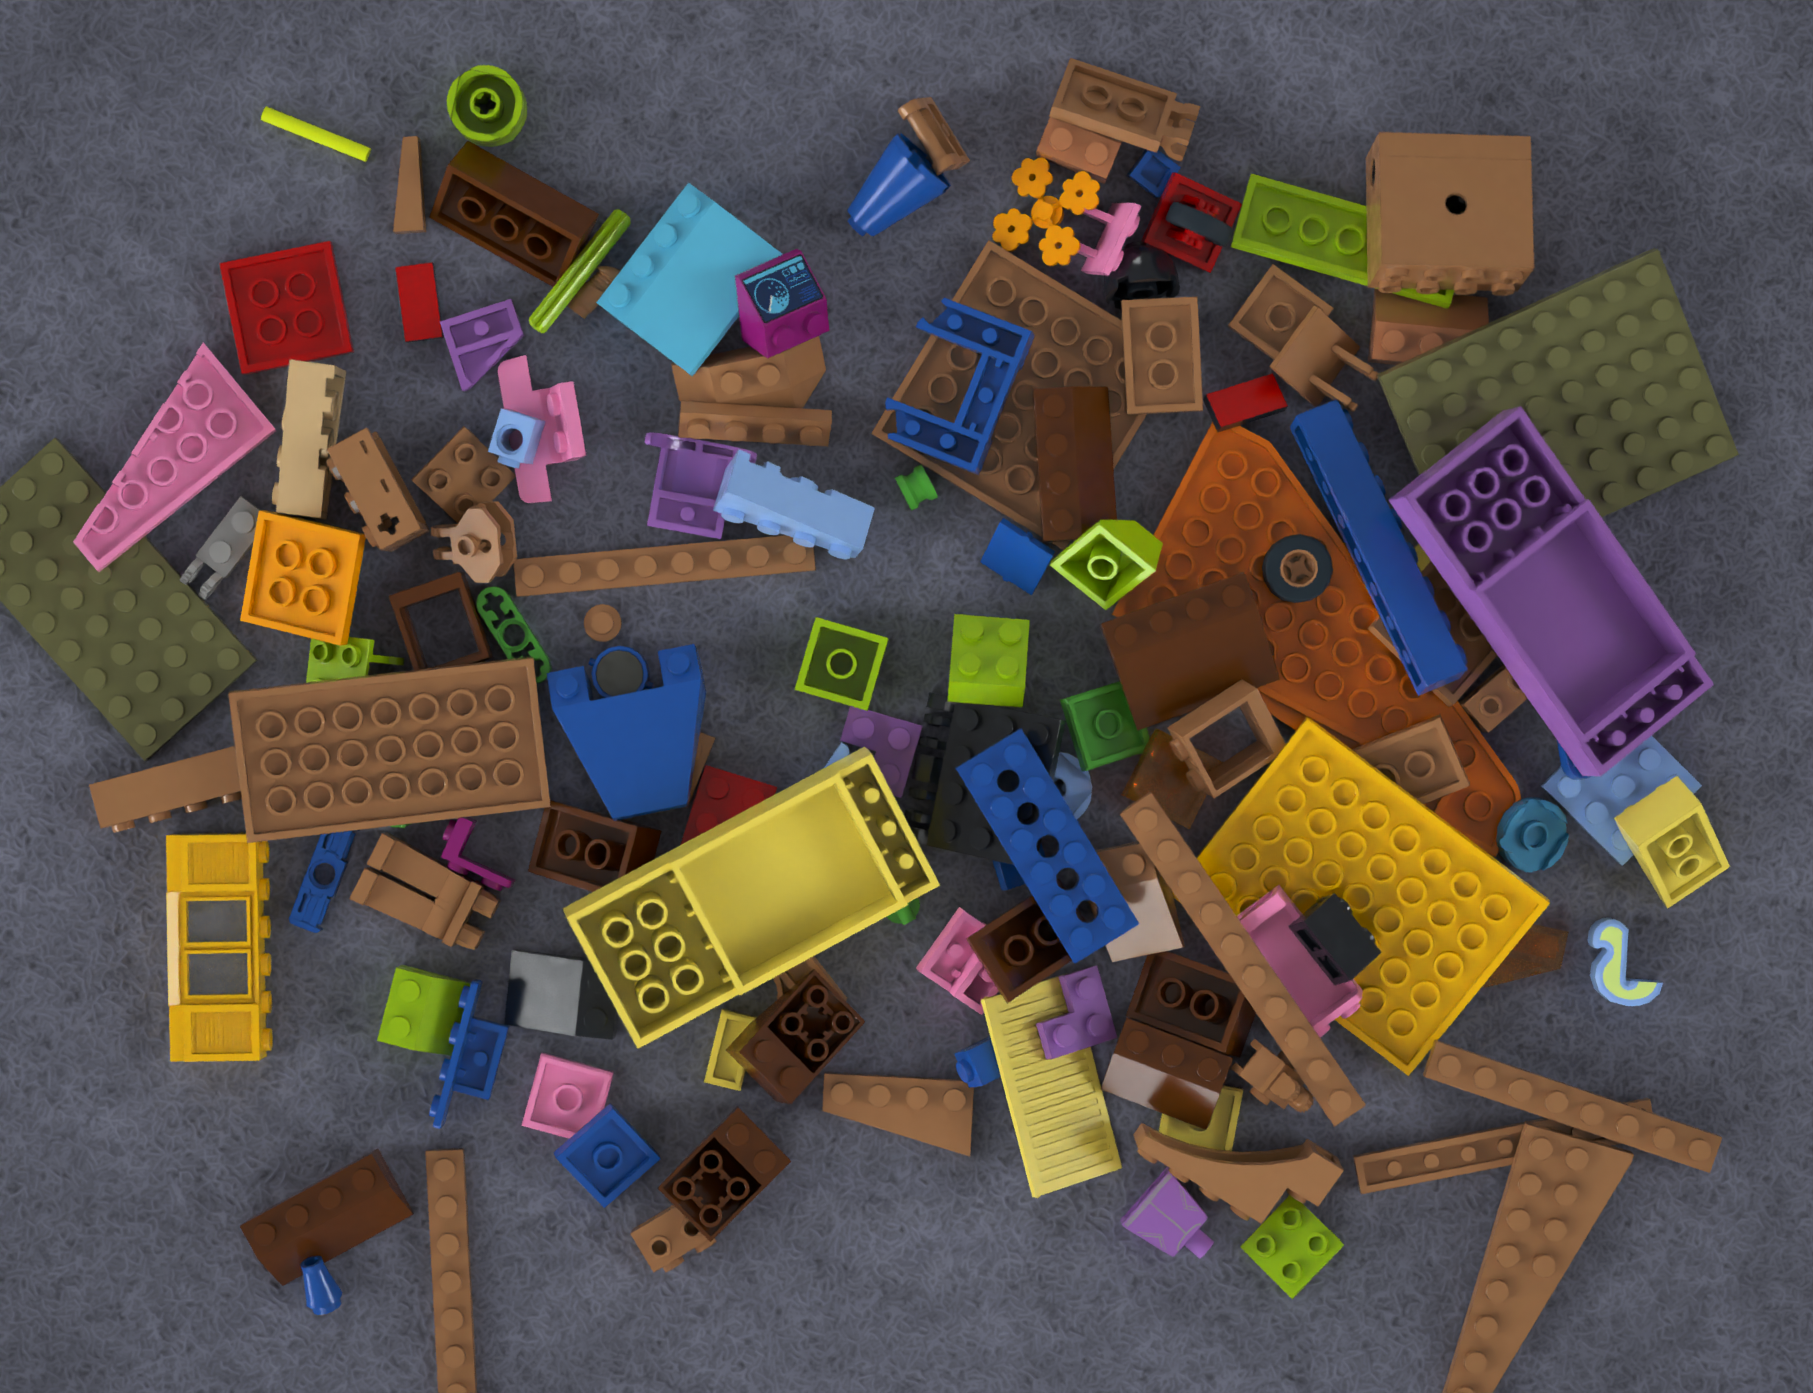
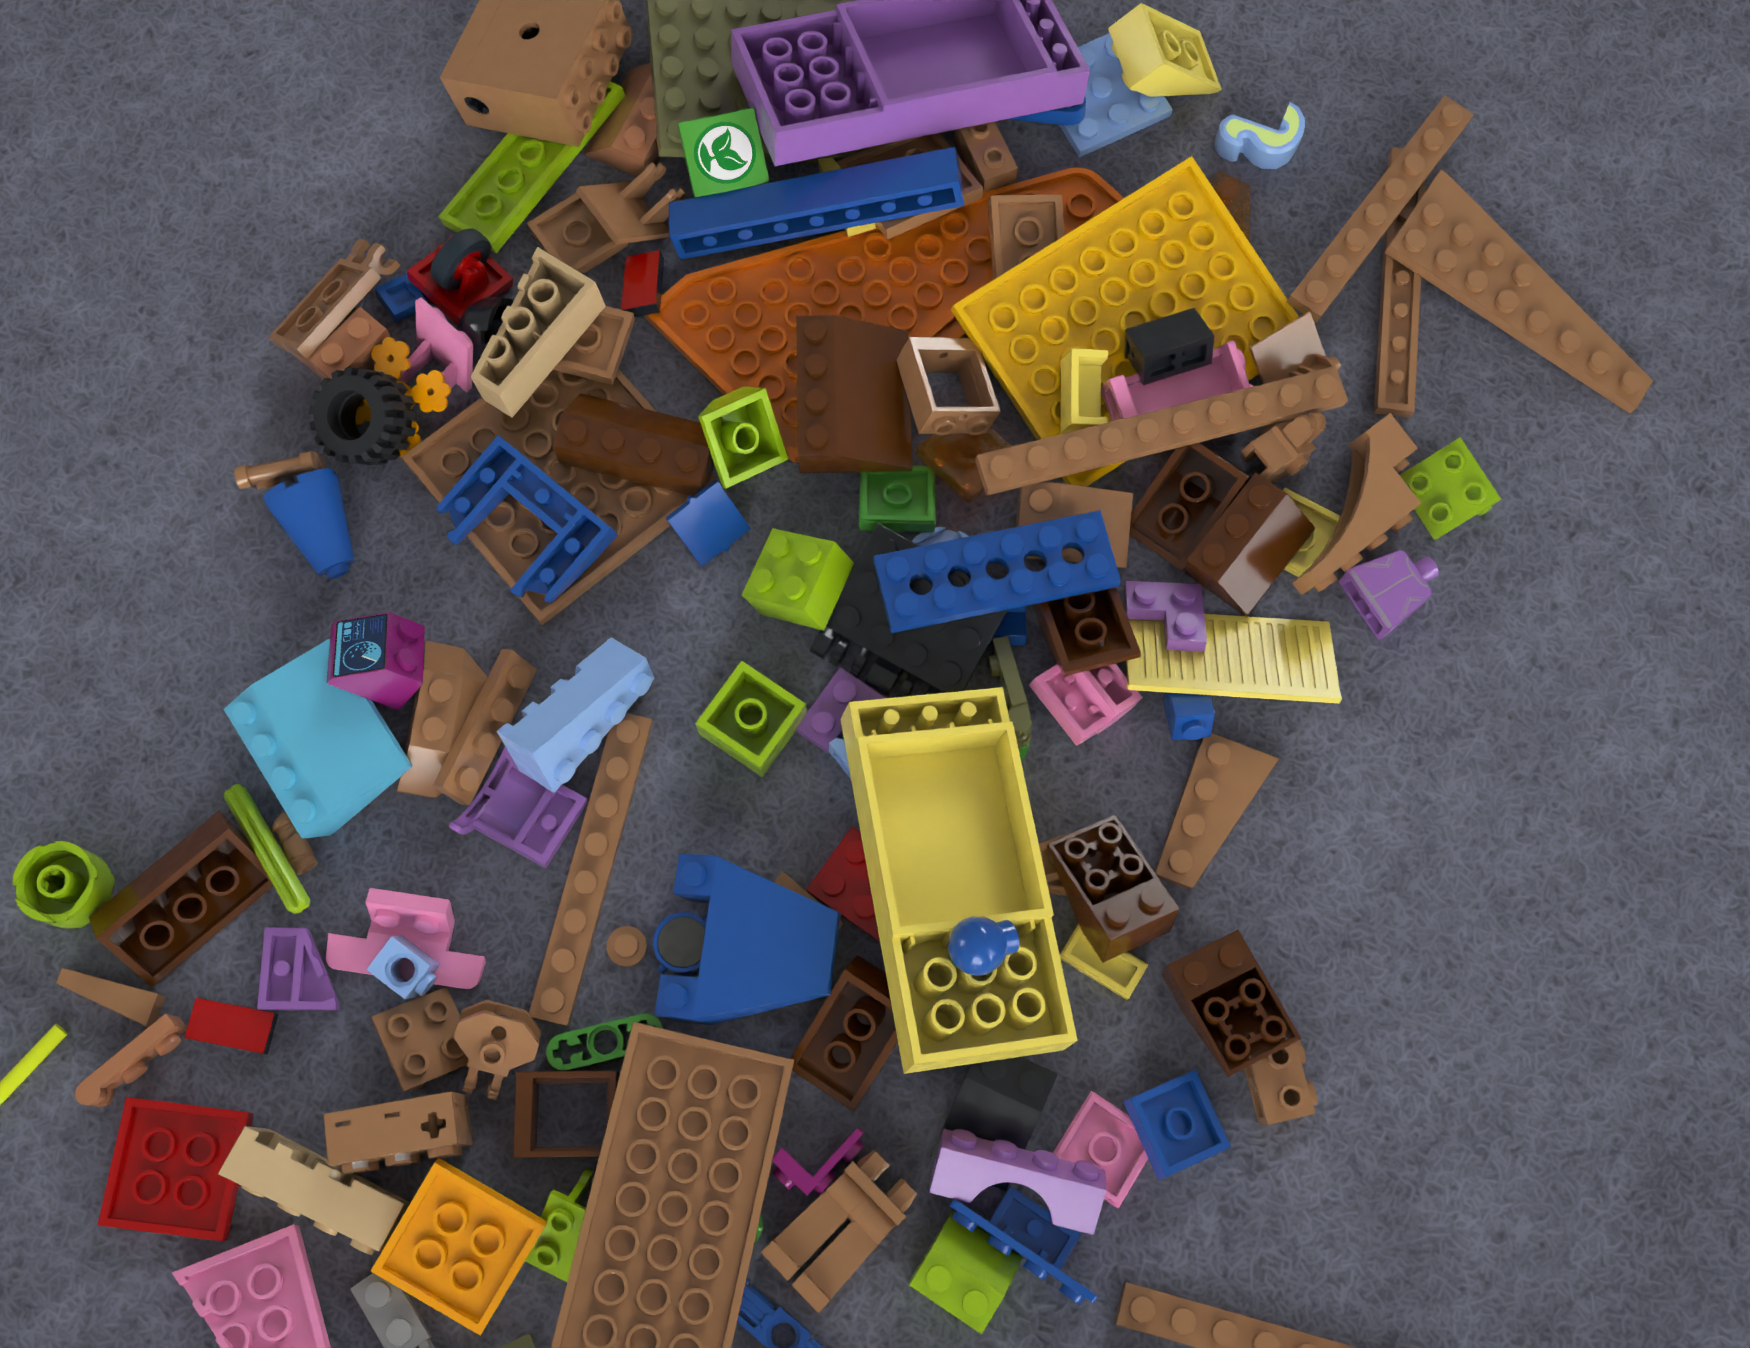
camera: 75 degrees left, 15 degrees down
bright green wheel [895,464,938,511] -> none
black wheel [1262,534,1333,603] -> none
dark azure tile [1496,797,1569,872] -> none
none -> nougat plate [75,1013,187,1107]
none -> black tyre [309,367,417,465]
none -> tan wedge [471,247,606,418]
none -> slope [677,107,770,197]
none -> arch [929,1129,1107,1235]
none -> blue piece [948,917,1019,976]
none -> olive hinge [987,636,1032,748]
none -> light yellow panel [1061,348,1108,434]
none -> medium nougat hinge [1249,311,1341,384]

